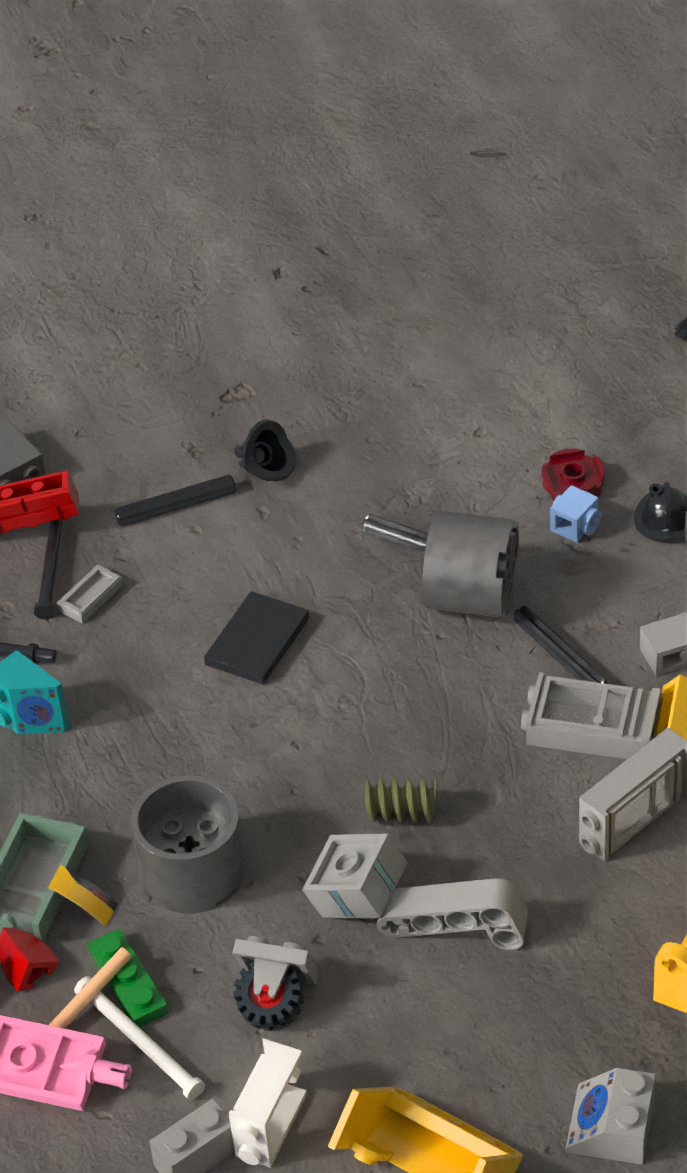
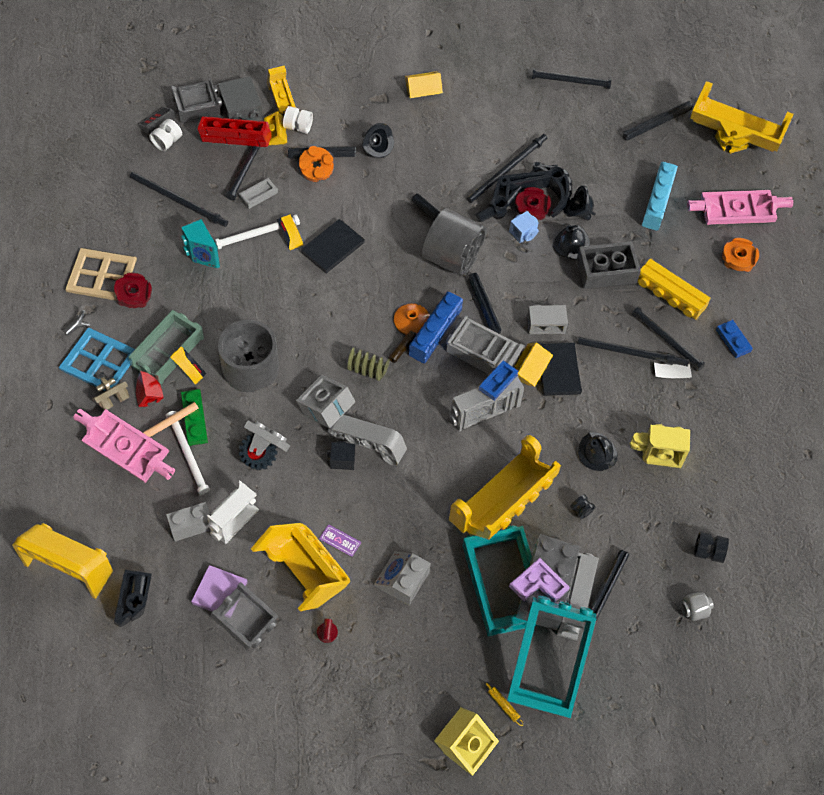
camera: 10 degrees right, 15 degrees up
none -> white bar [215,215,300,250]
none -> yellow slope [264,111,287,145]
none -> yellow bracket [267,66,296,114]
none -> yellow sticker [276,215,304,250]
none -> white wheel [283,106,313,134]
none -> orange plate [299,146,334,182]
none -> medium lavender sticker [319,525,361,557]
none -> black brick [327,441,355,470]
none -> dark brown piece [388,331,417,363]
none -> orange dish [394,304,430,335]
none -> yellow brick [405,71,443,98]
none -> blue brick [409,291,463,364]
none -> black bar [467,134,548,203]
none -> black piece [475,162,573,222]
none -> blue plate [479,360,519,401]
none -> black bar [532,69,612,89]
none -> black helmet [564,185,596,221]

